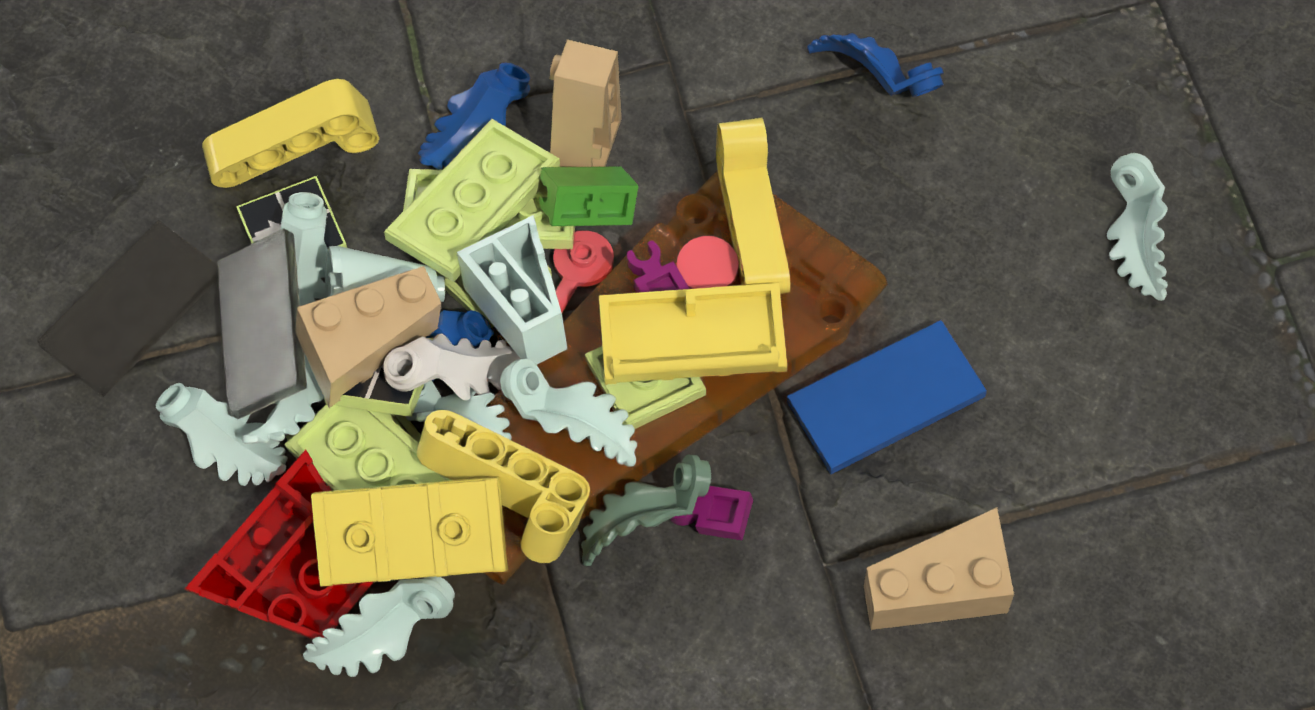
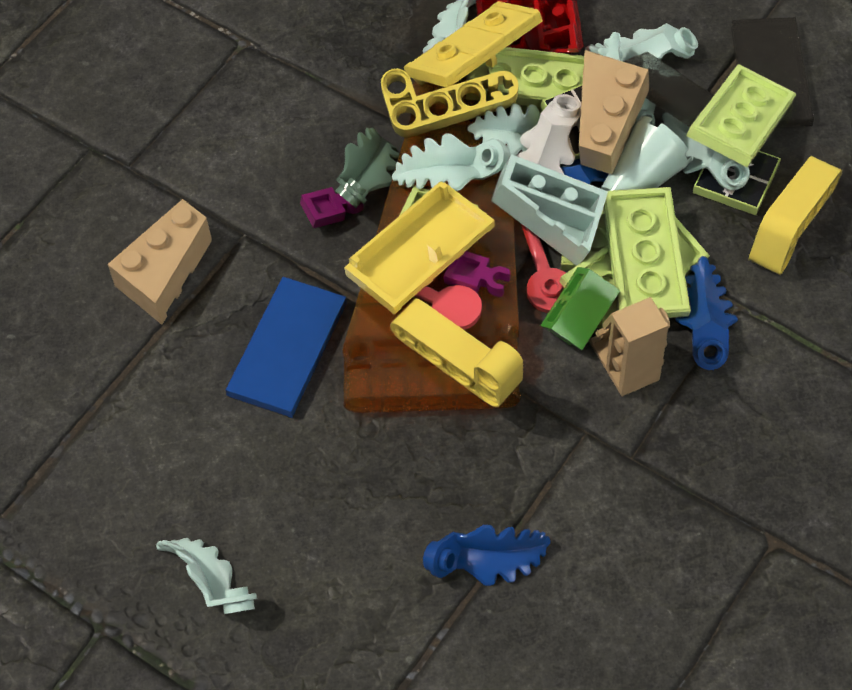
camera: 140 degrees right, 5 degrees down
none -> yellowish green tile [686,64,796,168]

